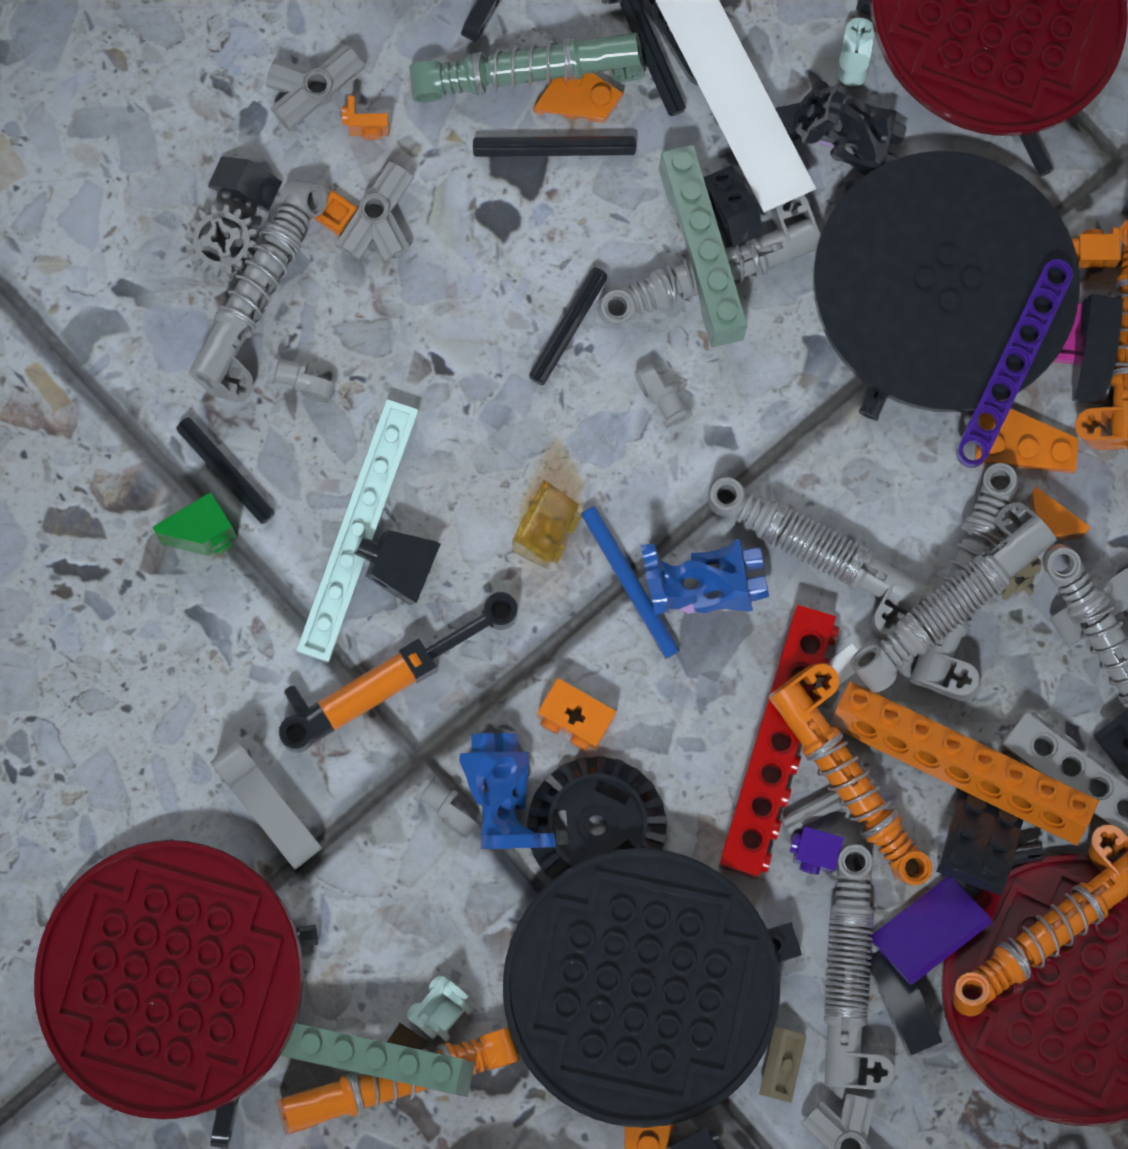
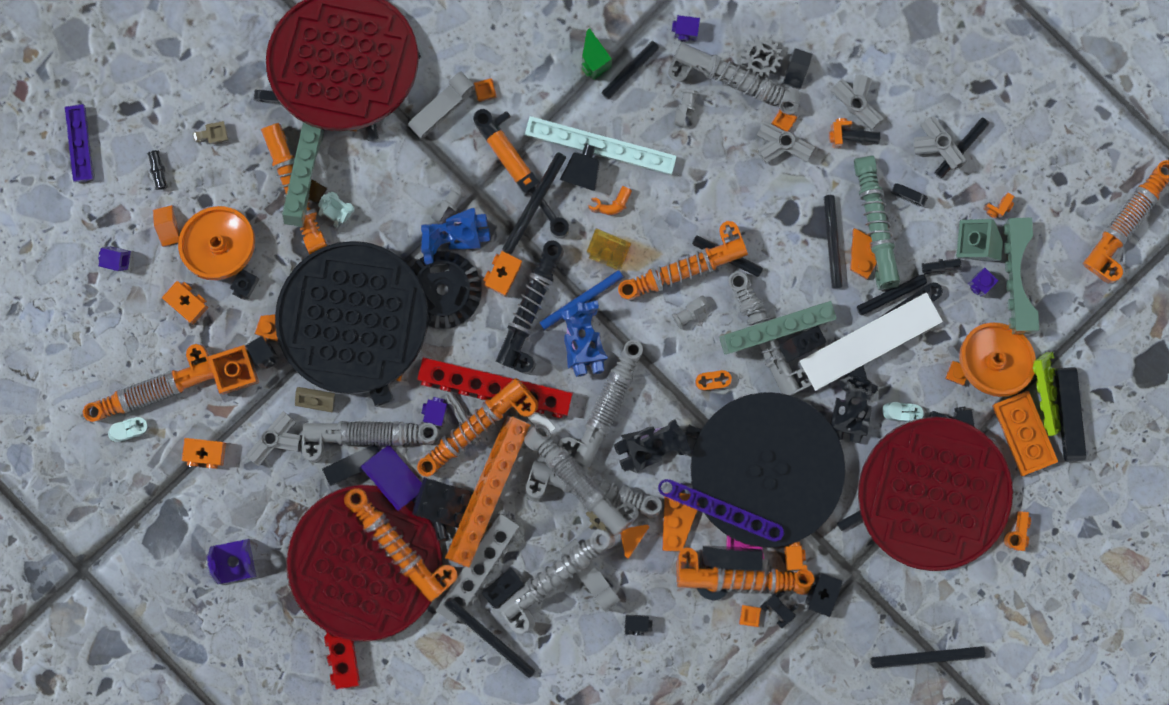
camera: 90 degrees right, 5 degrees up
none -> orange tile [474,78,497,102]
none -> black piece [495,240,564,374]
none -> black axle [502,152,566,254]
none -> orange piece [588,186,632,215]
none -> black hips [614,419,692,473]
none -> orange piece [618,221,748,301]
none -> dark purple brick [671,15,700,42]
none -> orange beam [695,370,732,391]
none -> black pin [842,128,880,144]

